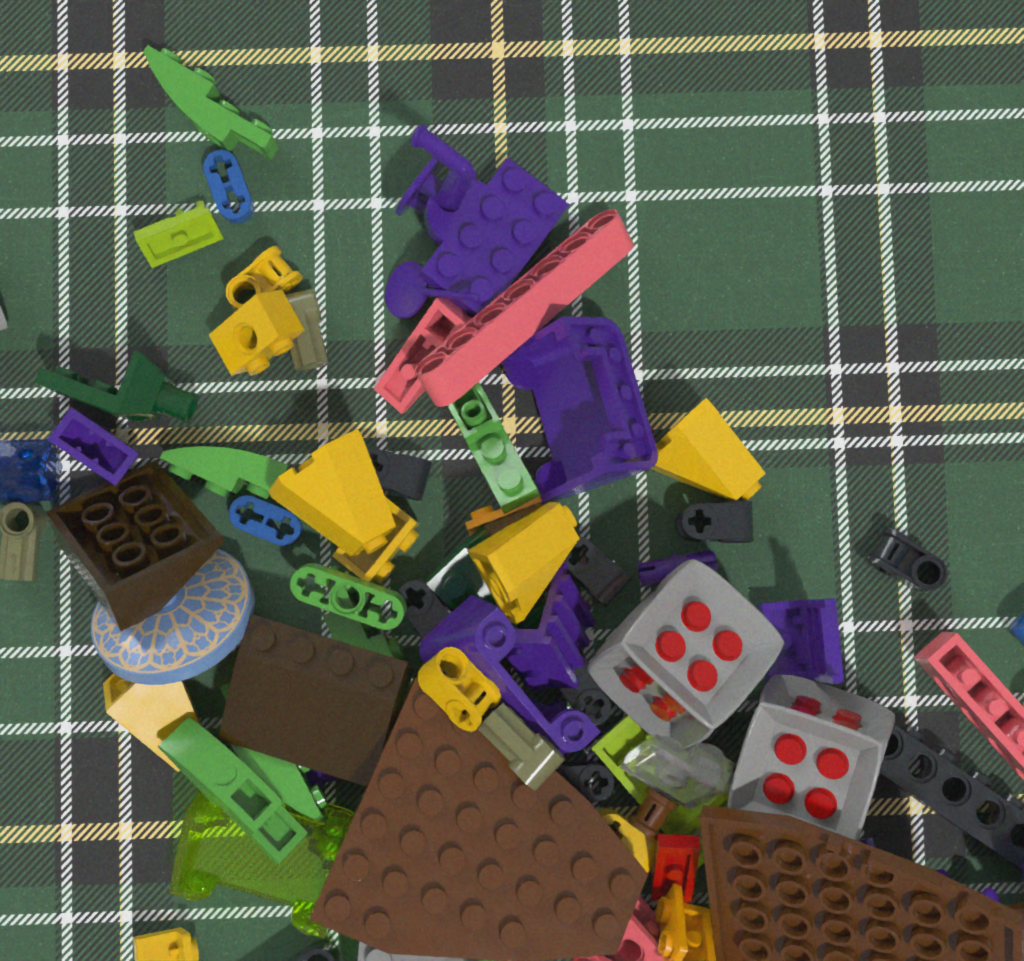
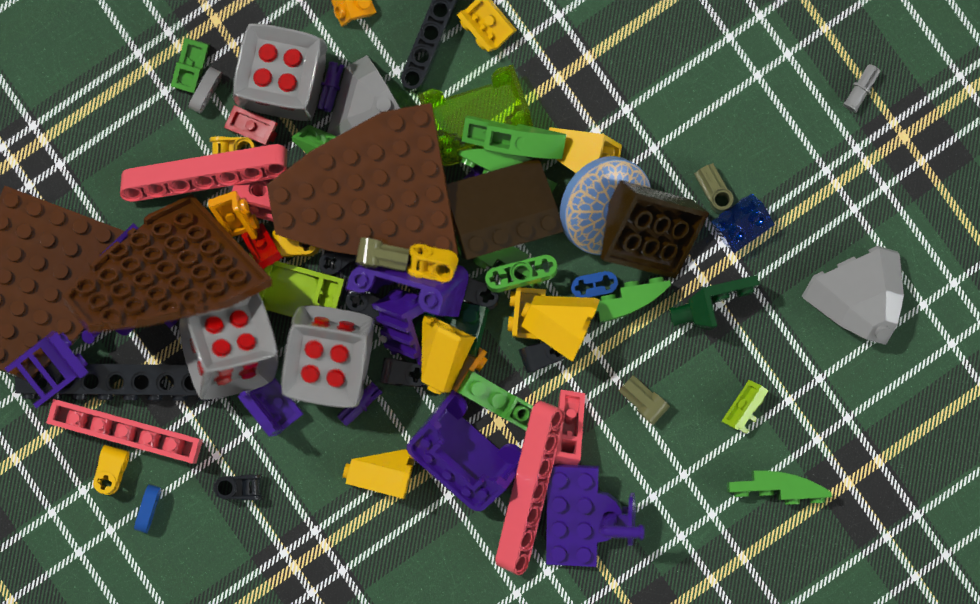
camera: 155 degrees right, 0 degrees up
dark purple slope [47,407,140,486] -> none
blue beam [203,149,254,224] -> none
yellow brick [209,289,305,376] -> none
yellow piece [226,246,303,312] -> none
dark purple piece [385,261,479,319] -> none
clear plate [620,734,735,810] -> none
reddish brown bush [627,785,679,840] -> none
black piece [675,501,754,543] -> none

